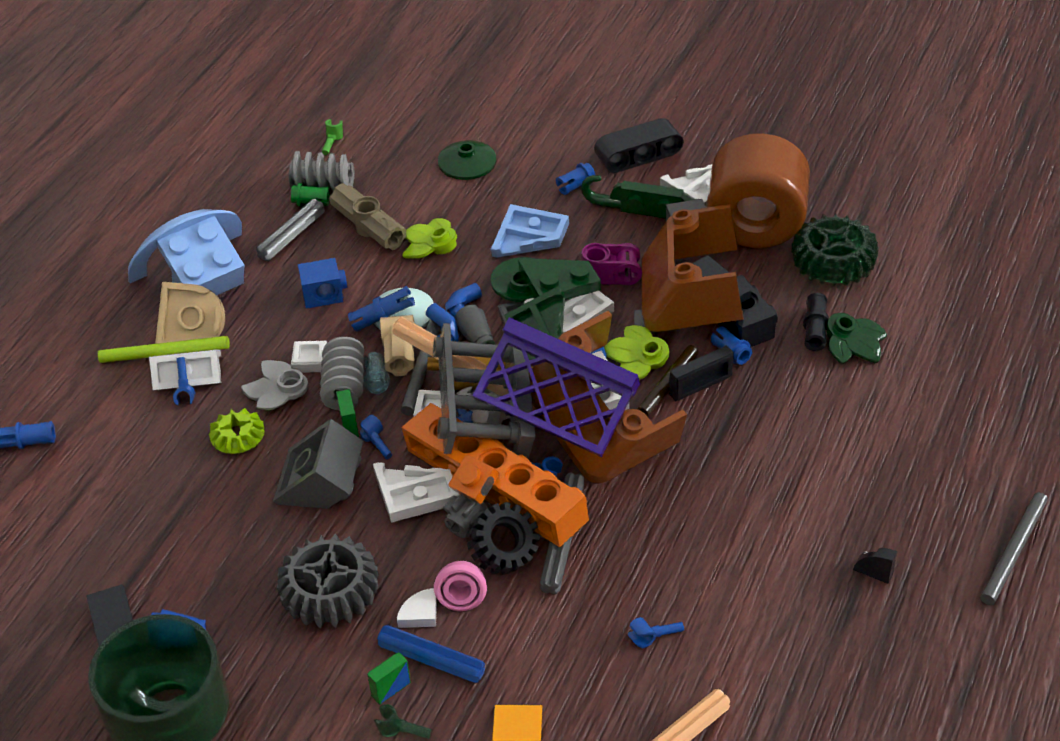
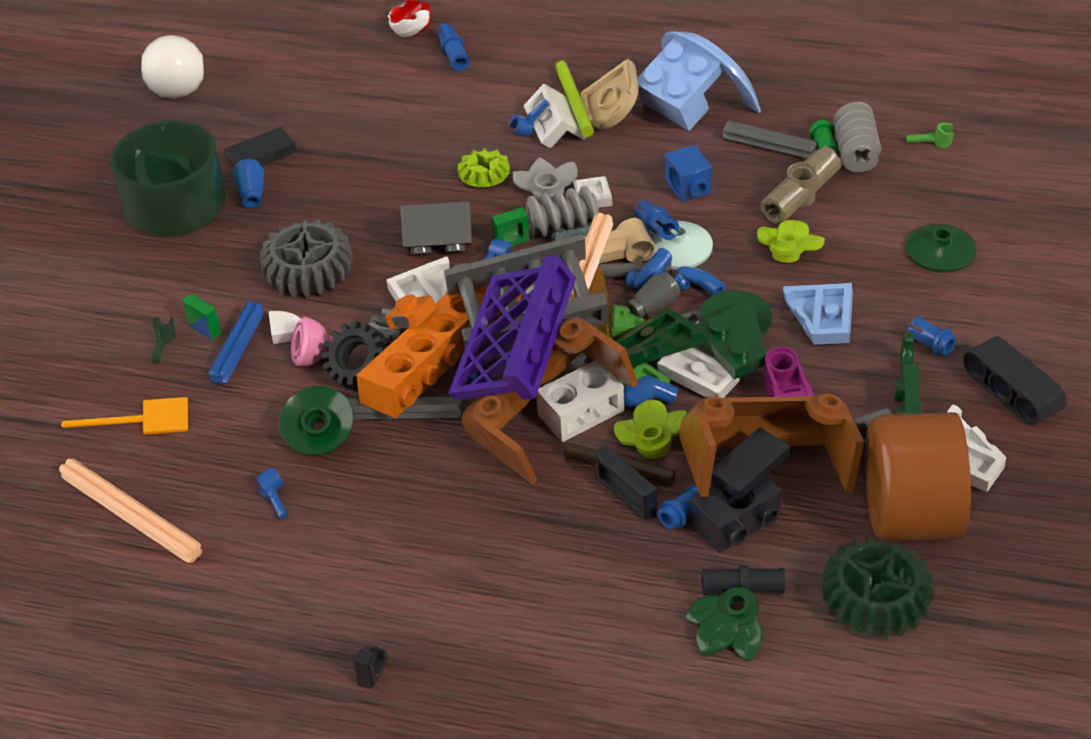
camera: 80 degrees right, 0 degrees up
none -> dark green dish [279,386,354,456]

